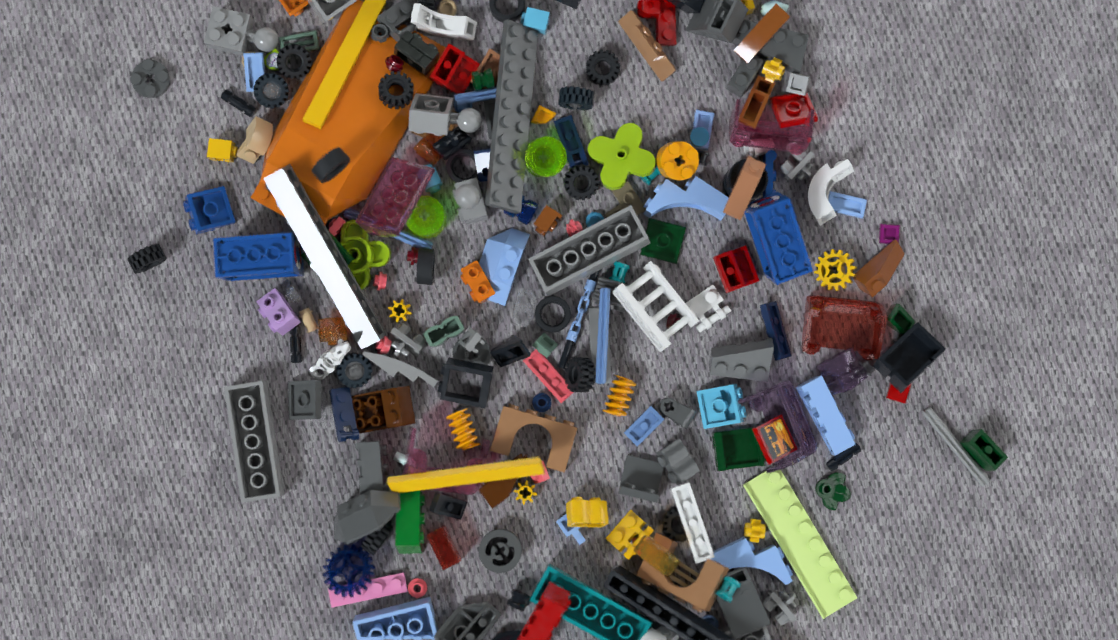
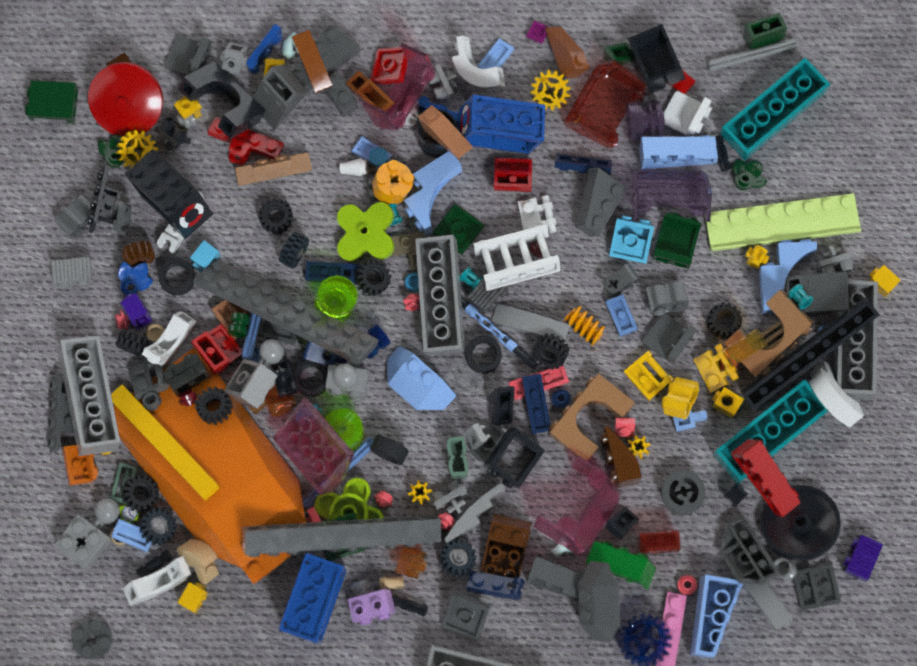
camera: 65 degrees left, 10 degrees down
blue plate [183,186,235,235] -> none
white animal [310,339,351,380] -> none
black tyre [312,147,350,183] -> none
black tyre [361,522,394,556] -> none
yellow tile [387,457,545,493] -> none
dark red plate [407,246,419,265] -> none
light orange piece [446,408,480,451] -> none
orange bracket [460,261,495,304] -> none
light orange tile [531,105,556,124] -> none
sand green plate [532,333,558,358] -> none
dark orange brick [534,205,562,236] -> none
medium blue axle [595,288,611,384] -> none
white plate [670,482,715,564] -> none
tile [752,414,798,465] -> none
yellow gear [762,57,786,83] -> none
light grey tile [786,72,810,96] -> none
none -> white arch [123,557,191,606]
none -> white cone [340,158,368,177]
none -> dark blue plate [521,374,551,434]
none -> yellow plate [623,351,674,401]
none -> white bracket [660,91,712,137]
none -> yellow brick [712,387,744,418]
none -> teal brick [720,57,831,161]

